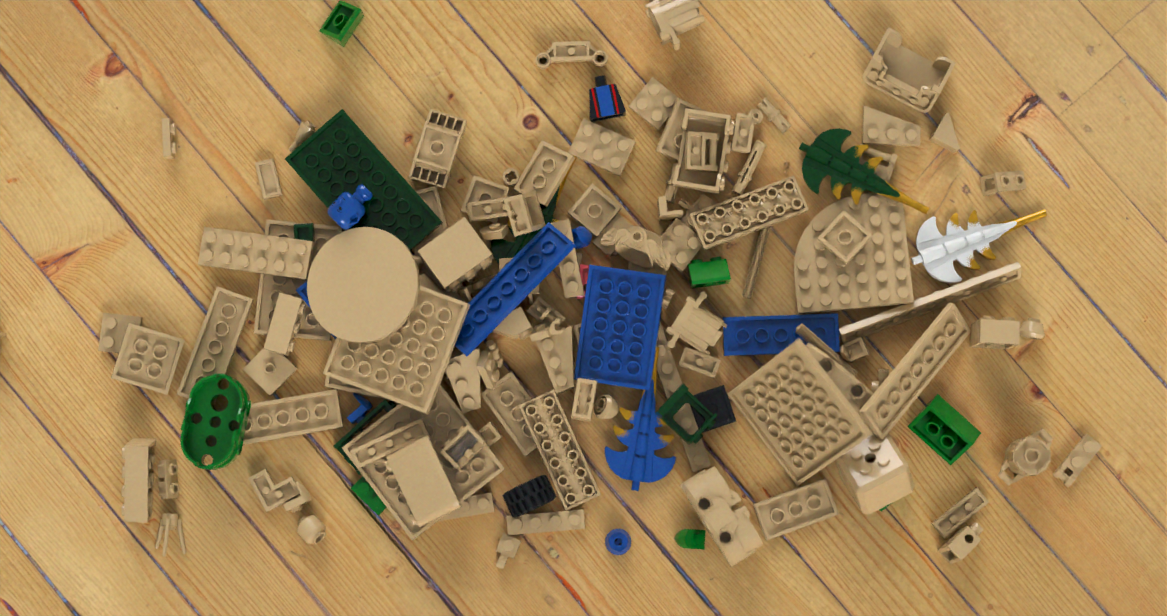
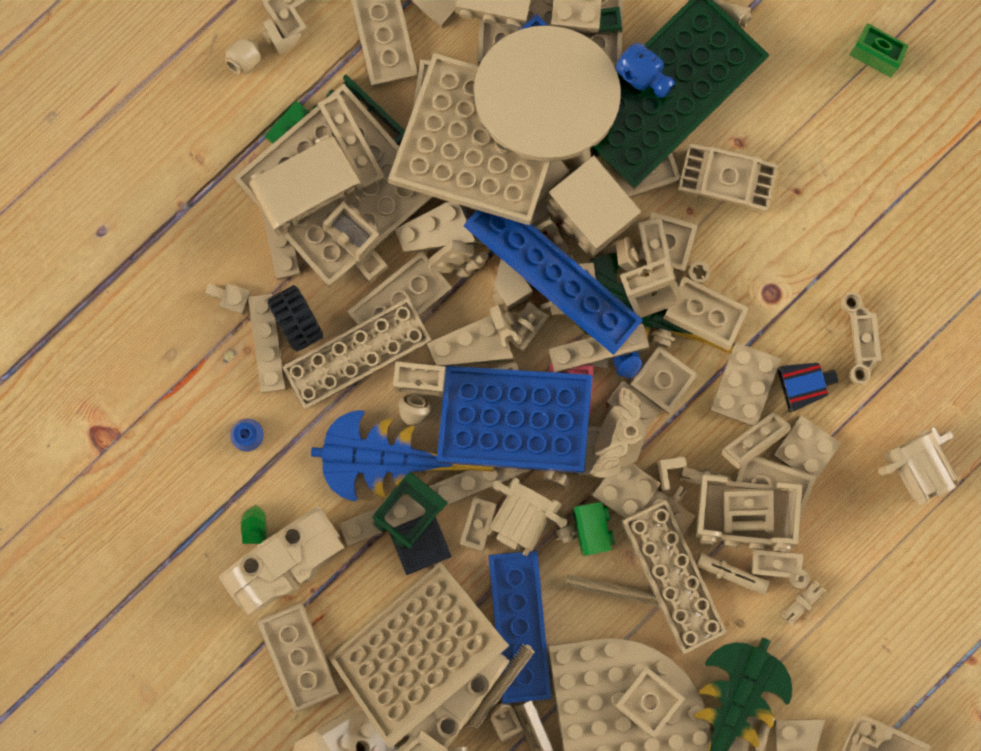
camera: 80 degrees right, 0 degrees up
blue plate [347,393,373,424] -> none
none -> tan plate [555,523,578,543]
none -> tan plate [651,329,675,348]
none -> tan tile [721,411,791,469]

